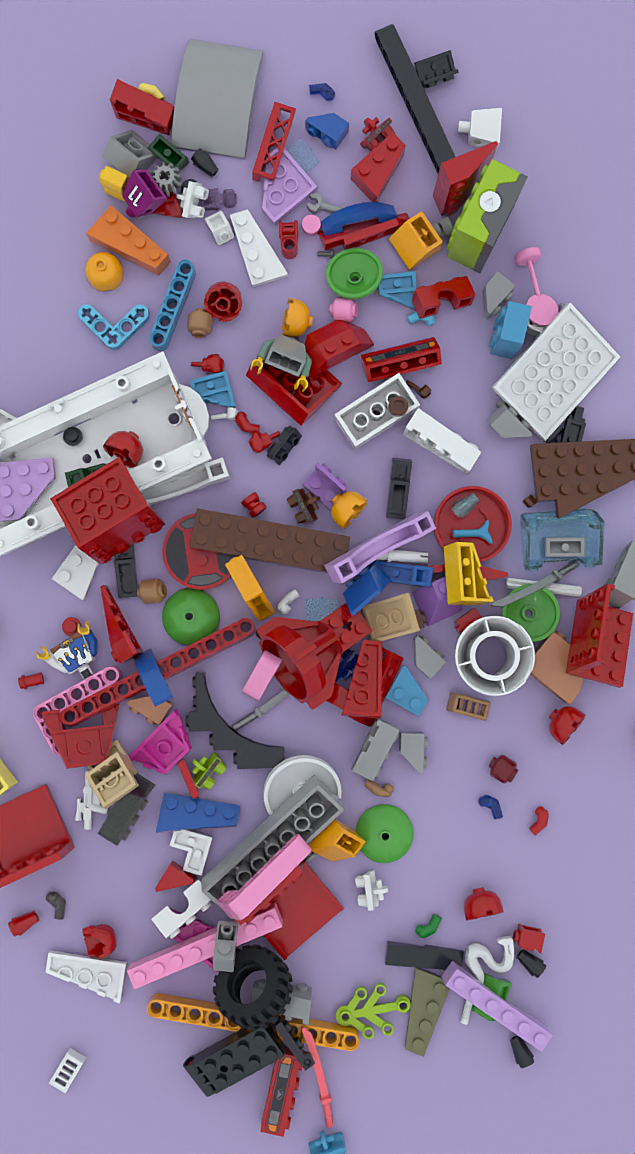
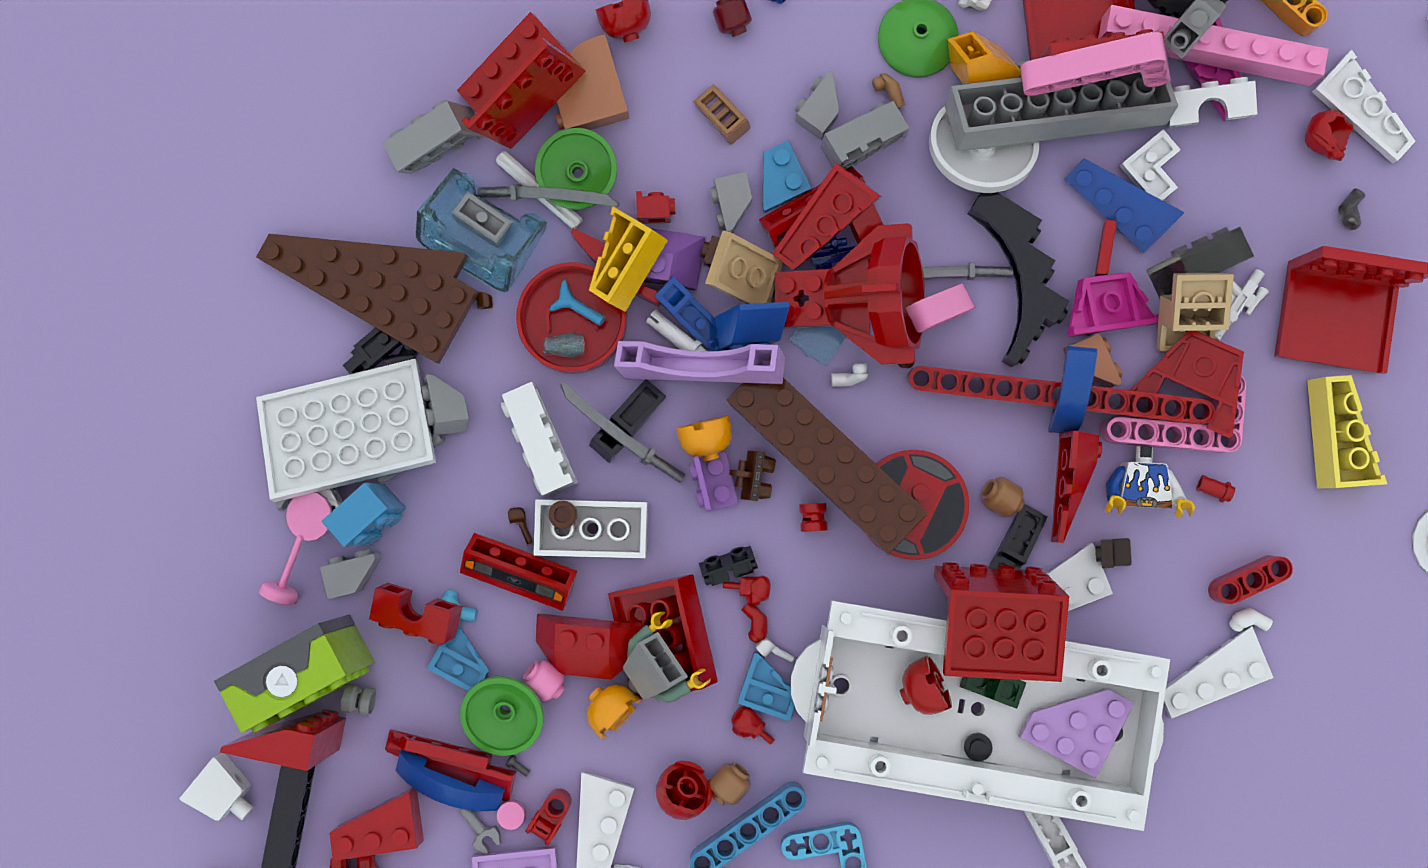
camera: 140 degrees left, 0 degrees up
red cone [8,910,39,937] -> none
red plate [62,617,82,636] -> none
white arch [141,458,230,505] -> none
red slope [155,860,196,892] -> none
bright green dish [162,588,220,645] -> none
lime hips [192,751,227,790] -> none
light orange brick [225,555,276,622] -> none
light orange slope [389,211,443,270] -> none
white cone [455,616,535,696] -> none
none -> flat silver sword [560,382,685,483]
none -> dark brown bracket [1095,538,1132,568]

